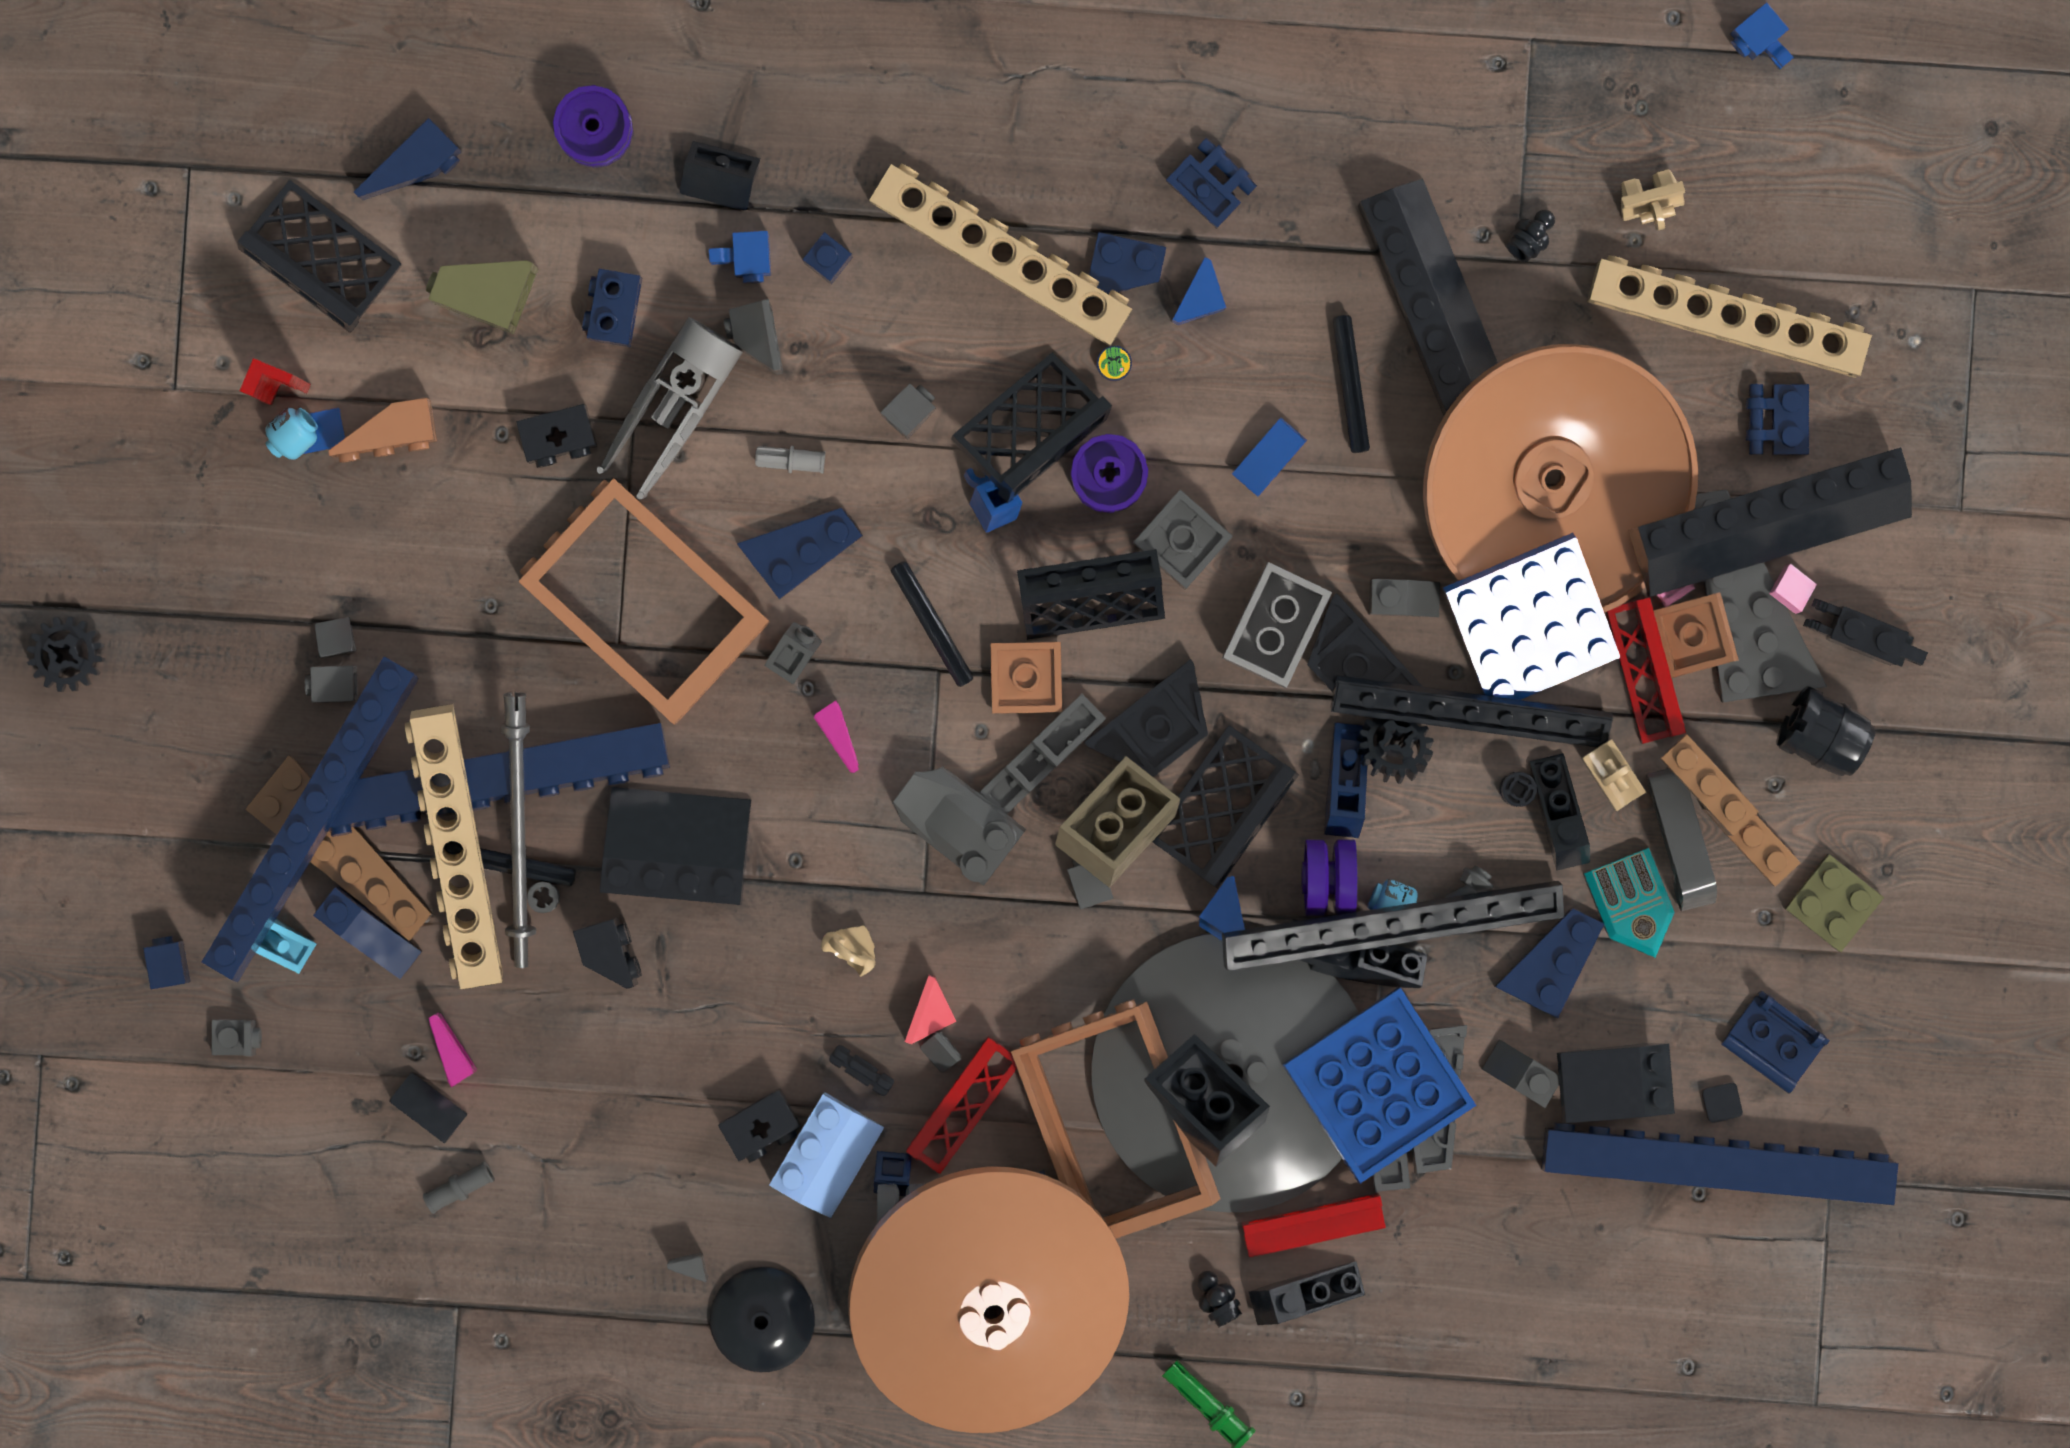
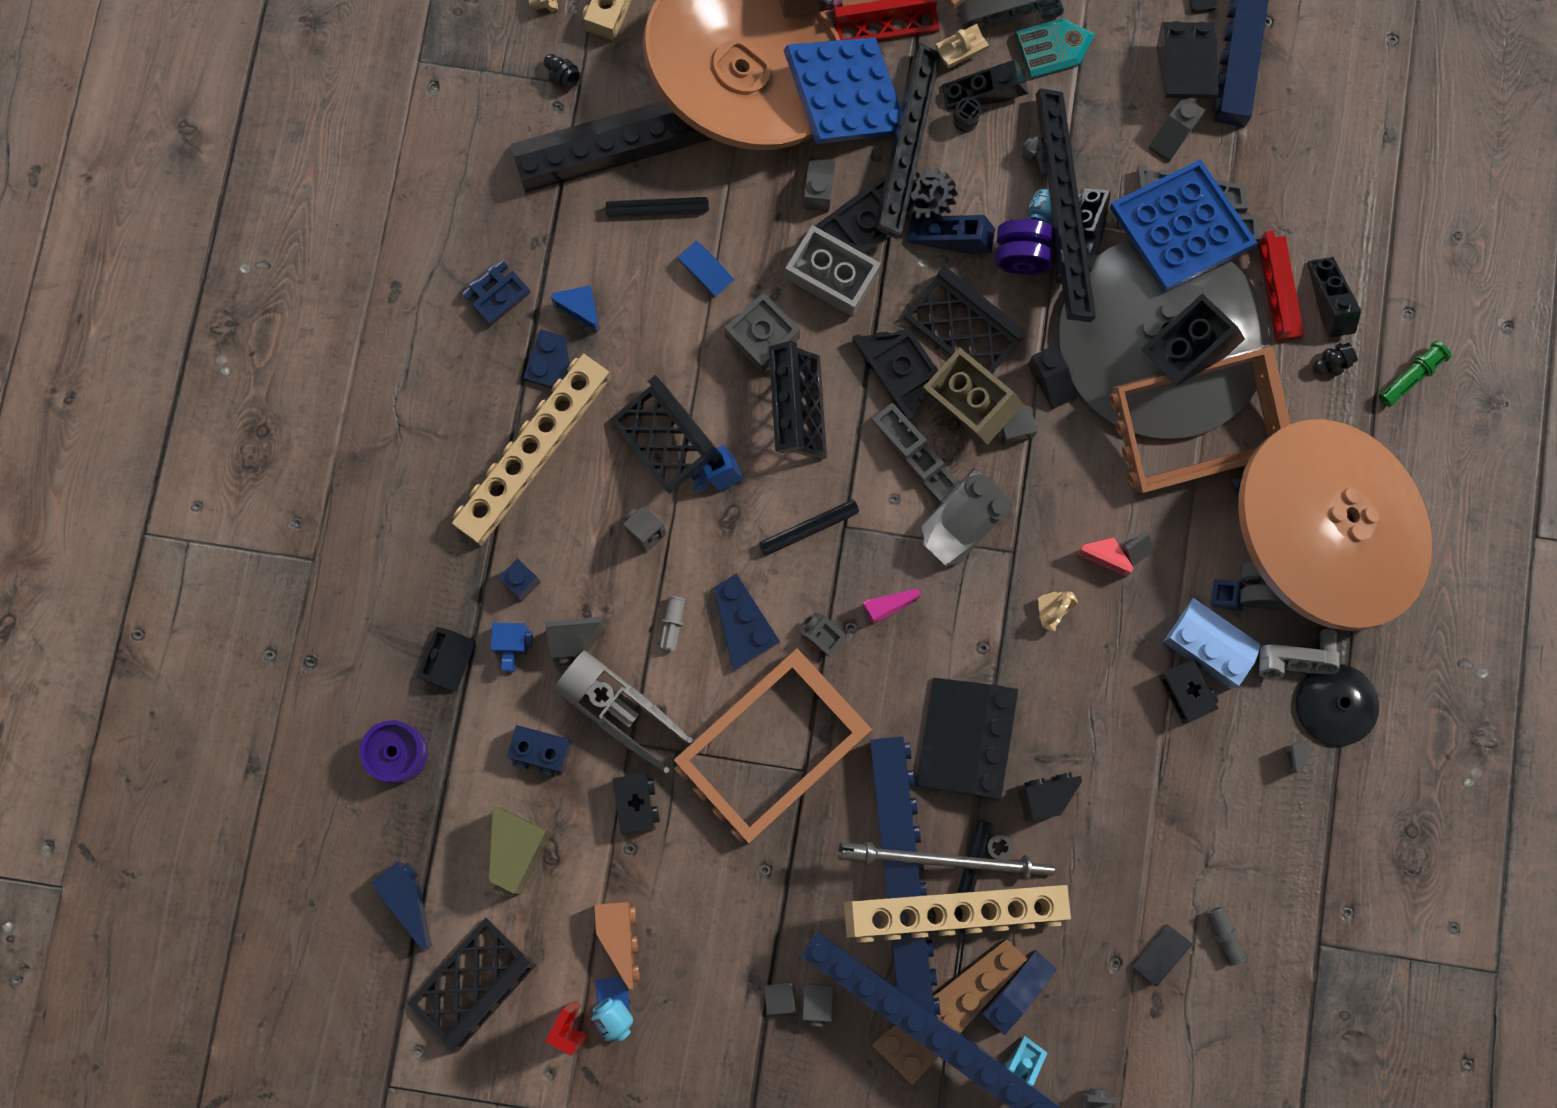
camera: 90 degrees left, 10 degrees down
dark pink slope [429,1012,477,1087] -> none
black axle [829,1045,894,1096] -> none
red fence [906,1036,1017,1174] -> none
nougat plate [991,642,1062,714] -> none
dark purple wheel [1070,434,1148,513] -> none
tile [1097,346,1132,381] -> none
blue slope [1199,876,1245,941] -> none
dark blue wing [1494,908,1604,1018] -> none
none -> black slope [1028,344,1077,410]
none -> light grey beam [1259,629,1339,680]

